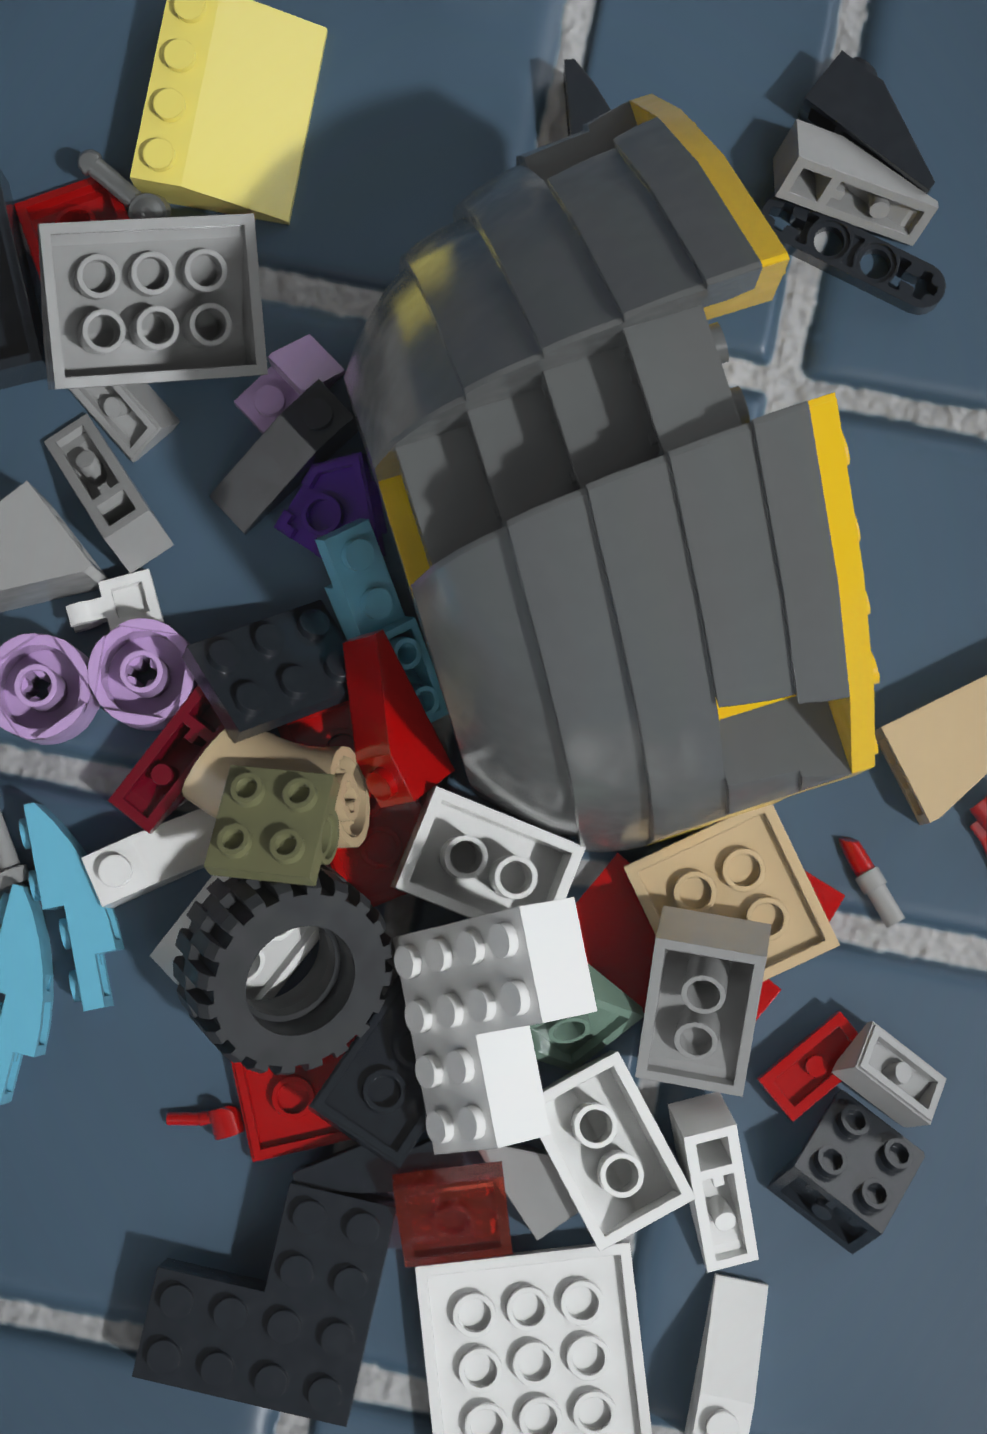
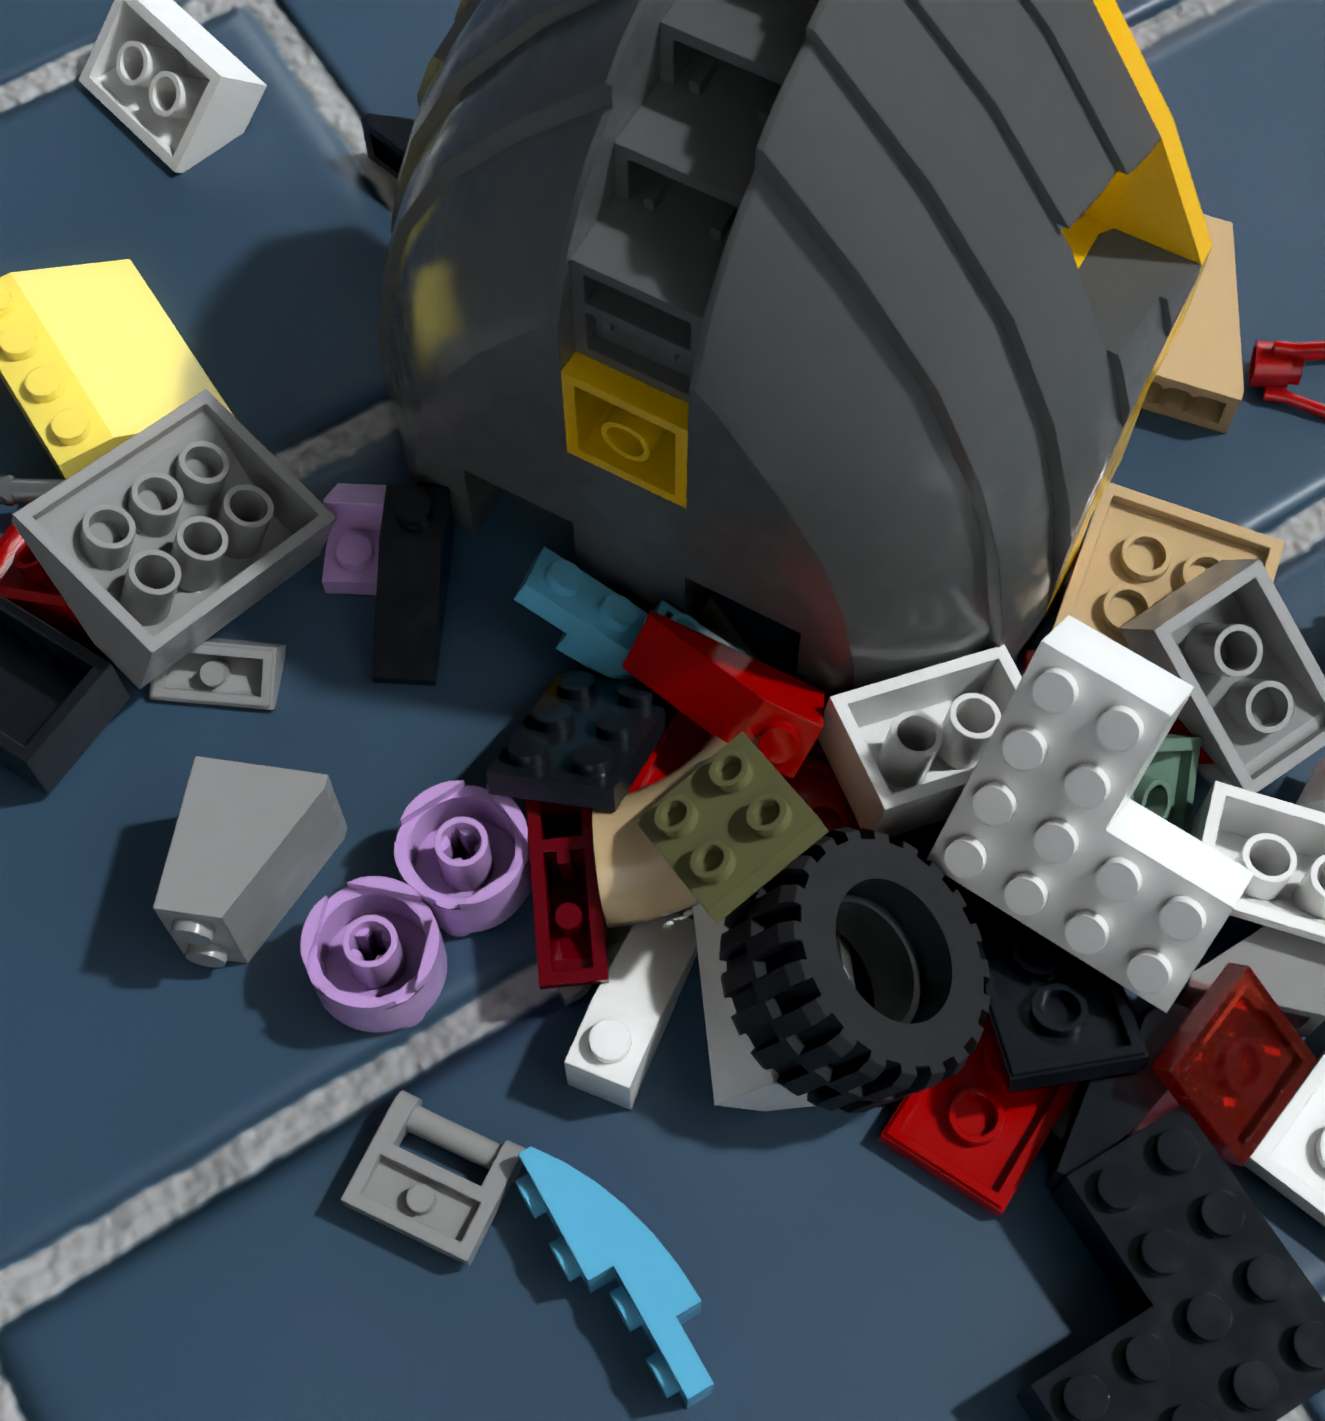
camera: 45 degrees left, 20 degrees down
medium azure slope [19,802,125,1012] -> none
light grey slope [44,413,174,573] -> none
white plate [66,569,164,632] -> none
red hand [166,1105,244,1140] -> none
dark purple plate [274,452,387,559] -> none
light grey piece [838,837,905,928] -> none

